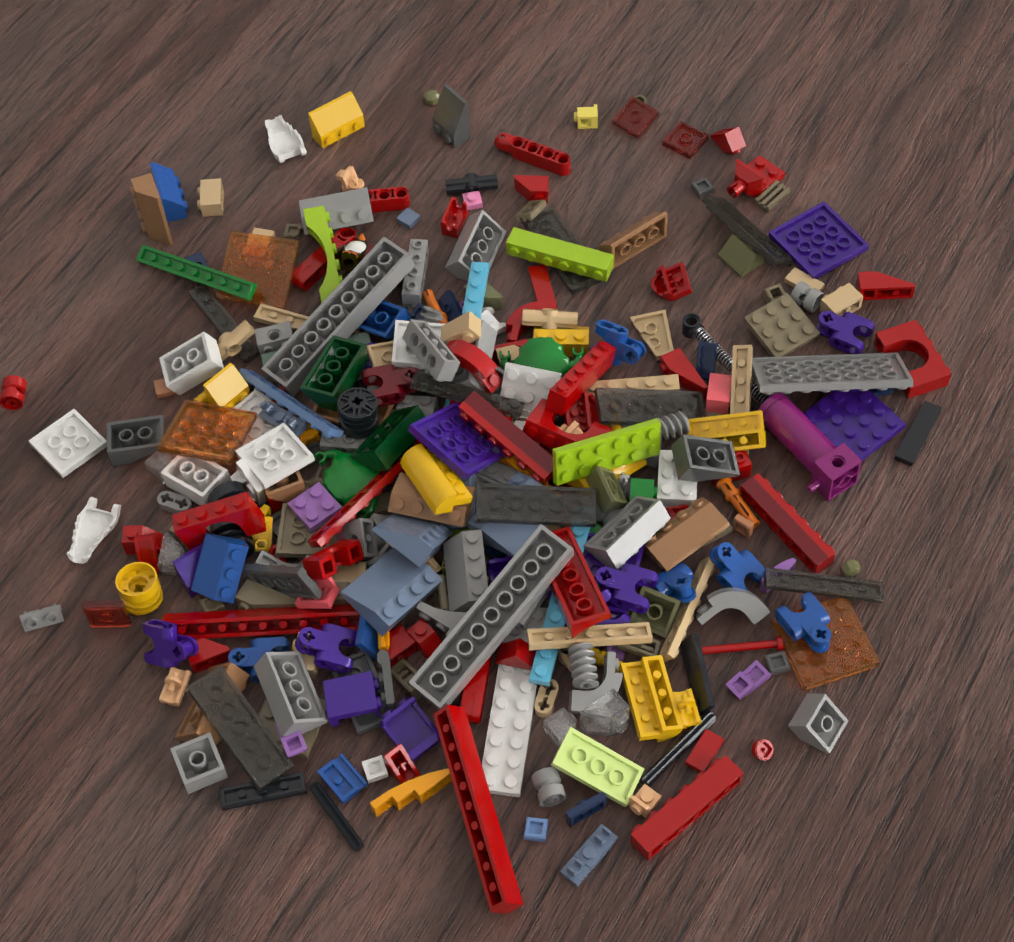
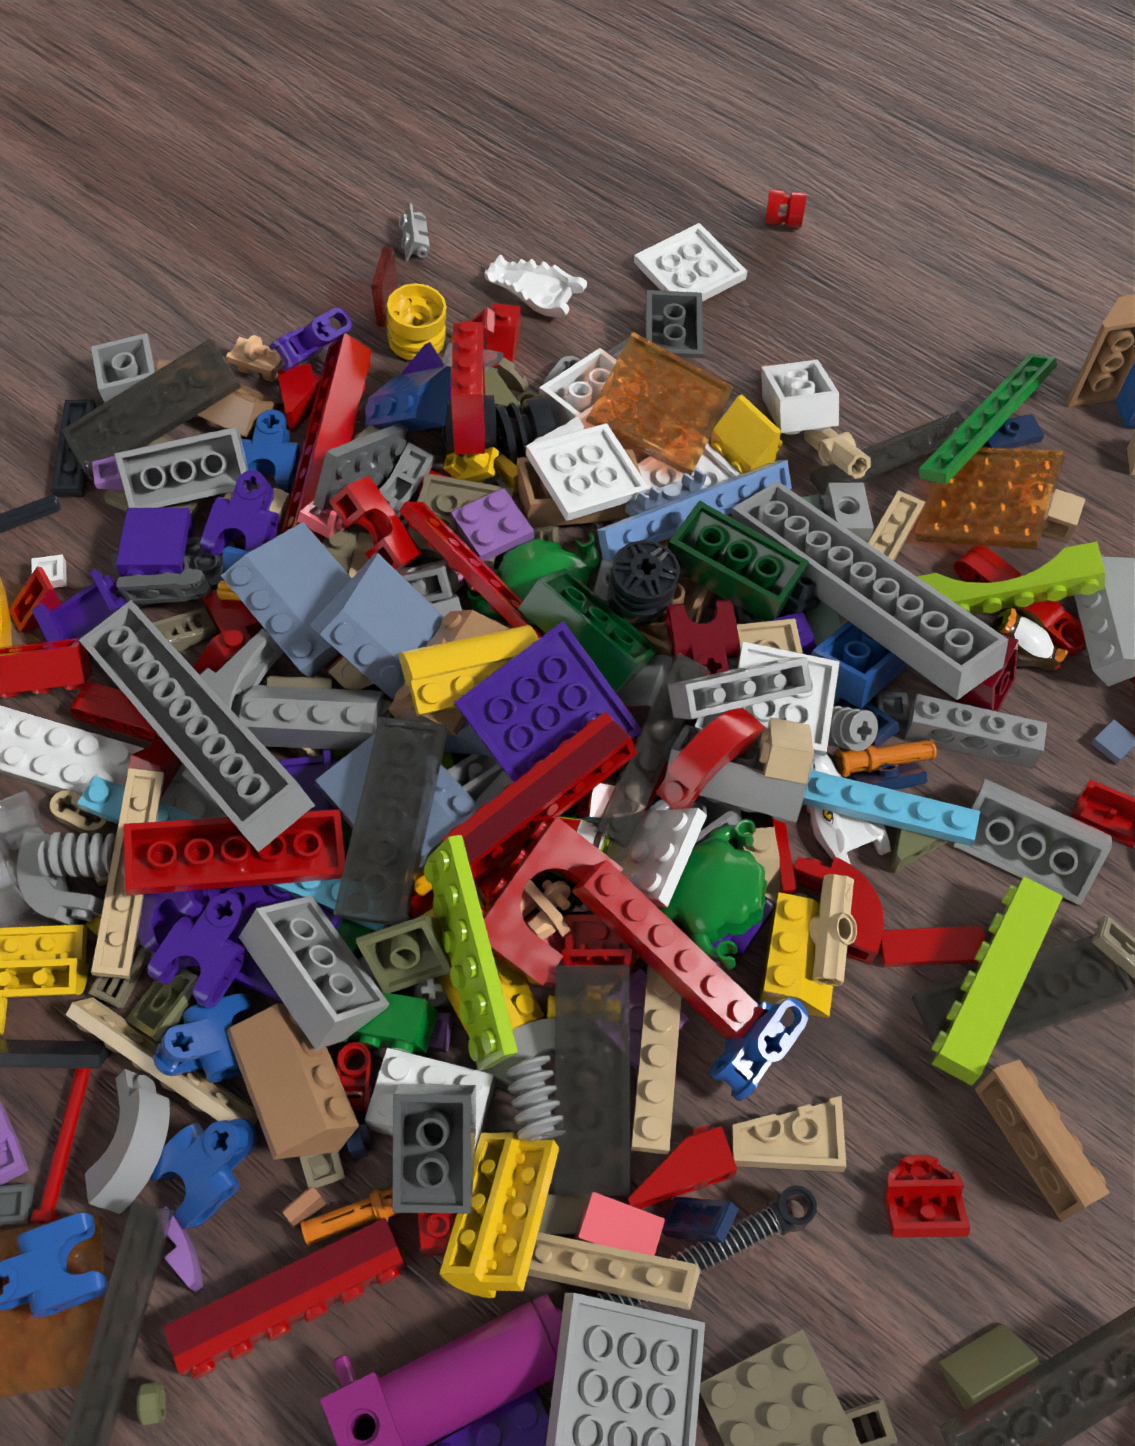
camera: 95 degrees right, 5 degrees up
blue plate [317,753,368,805] -> none

